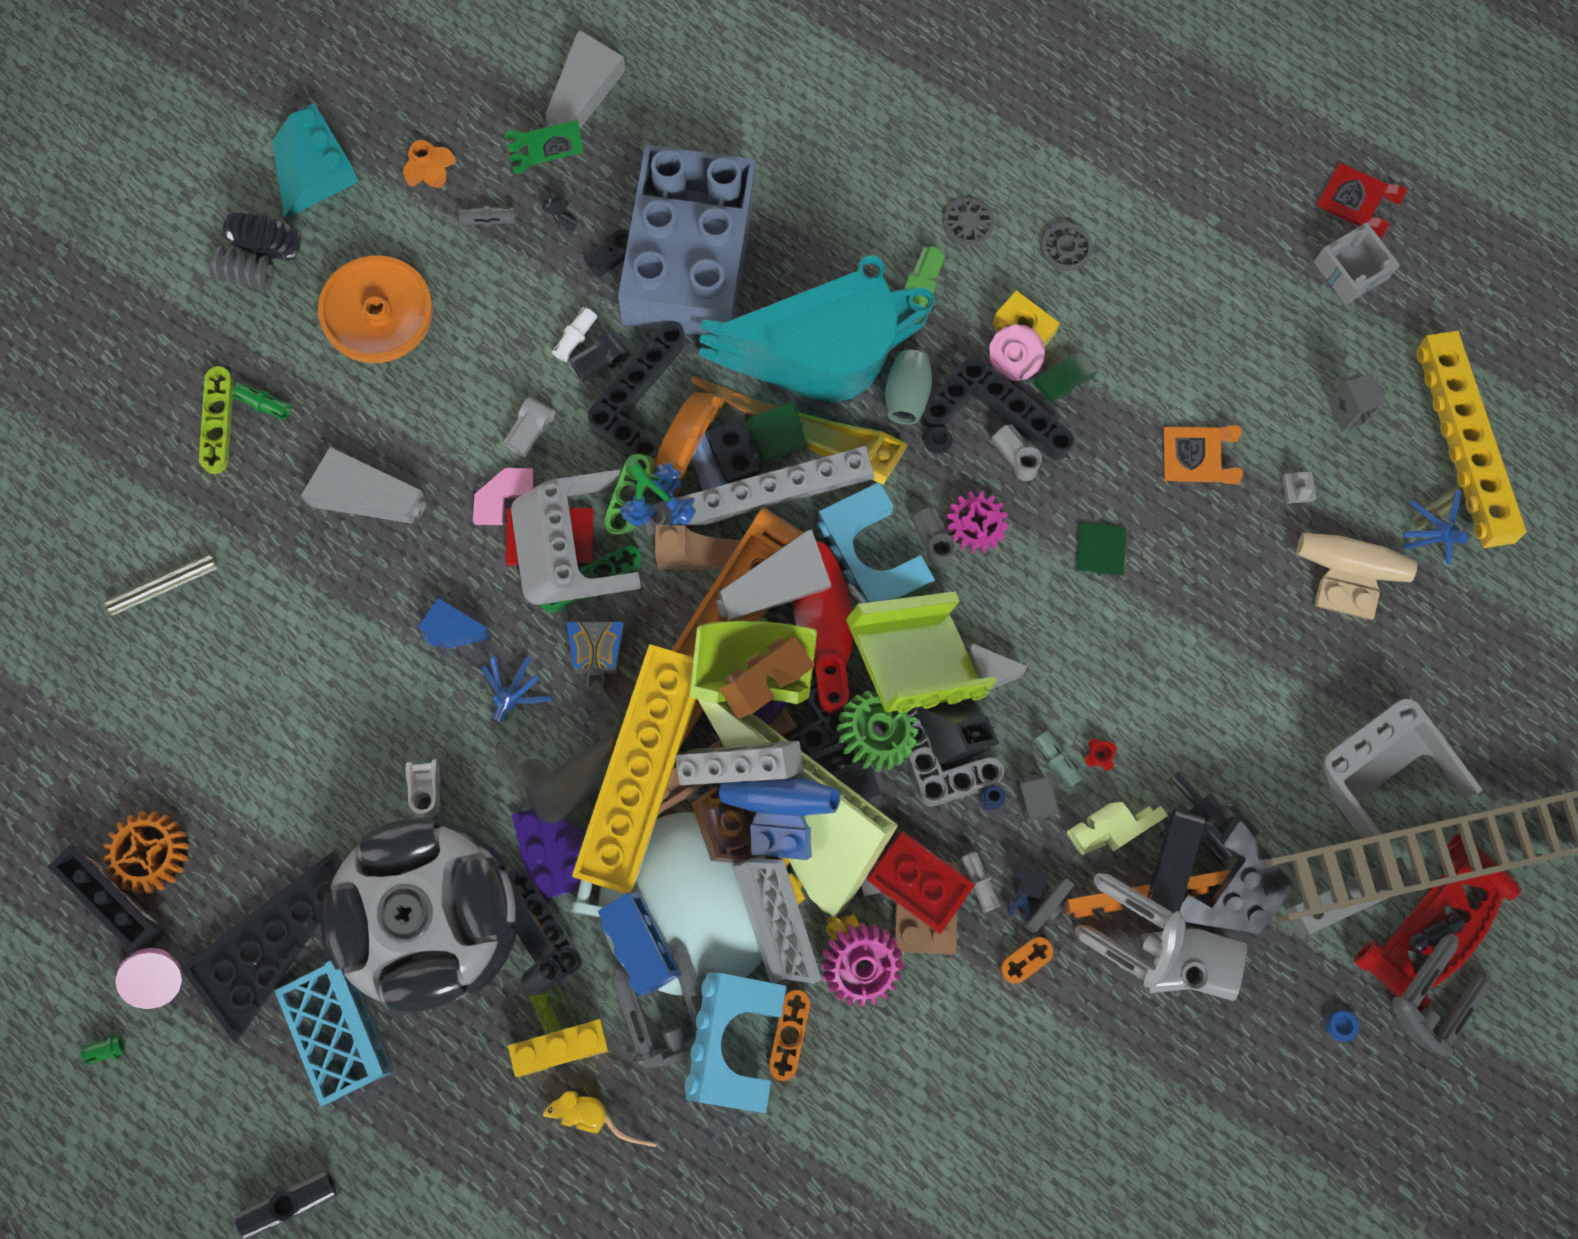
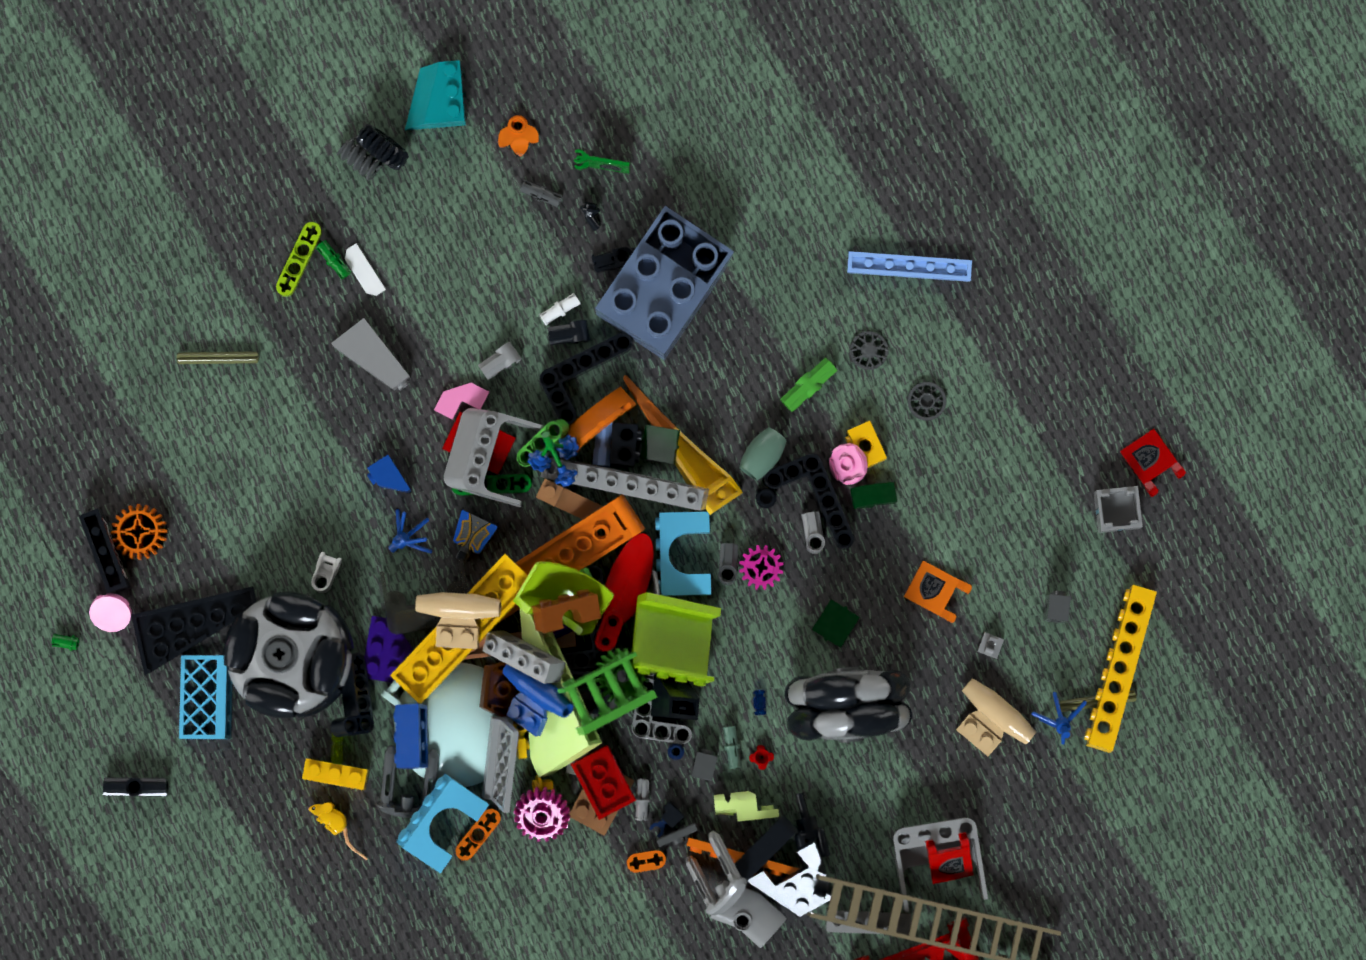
camera: 30 degrees right, 10 degrees up
orange dish [318,256,433,363] -> none
light grey slope [545,31,625,128] -> none
teal piece [699,255,934,403] -> none
light grey slope [716,530,831,621] -> none
light grey slope [968,644,1027,690] -> none
none -> white piece [345,244,386,296]
none -> tan plate [415,592,501,649]
none -> bright green fence [557,650,657,735]
none -> clear blue piece [753,690,766,715]
none -> black piece [784,667,913,743]
none -> light blue plate [847,251,972,282]
none -> red flag [925,832,973,884]

